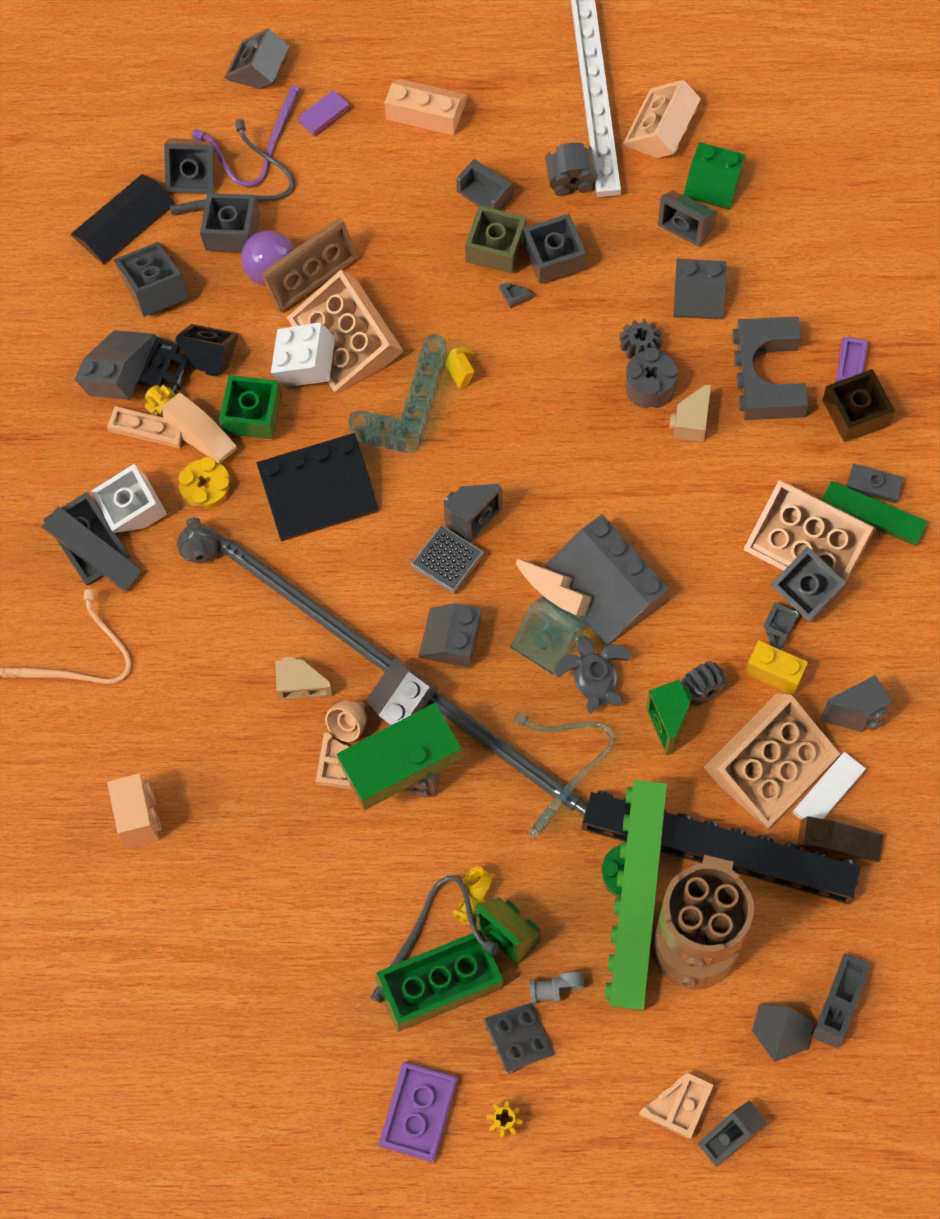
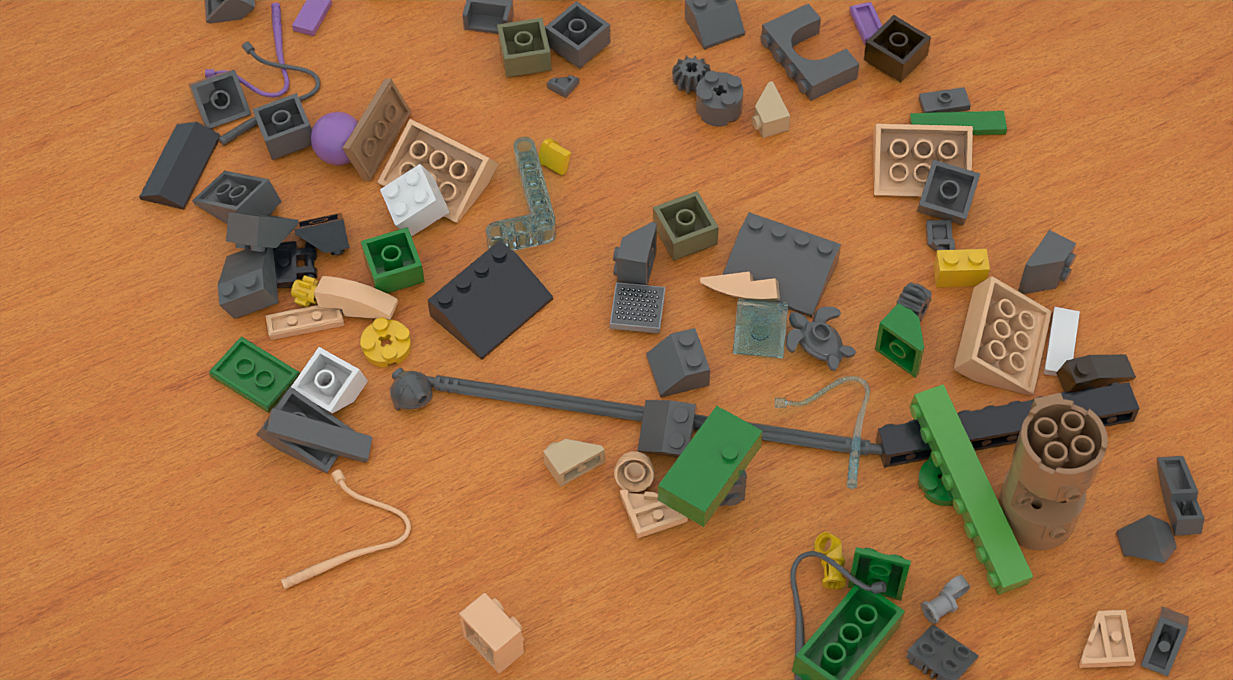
camera: 30 degrees left, 10 degrees down
none -> green tile [209,336,300,413]
none -> dark grey slope [226,212,298,252]
none -> olive brick [653,191,718,261]

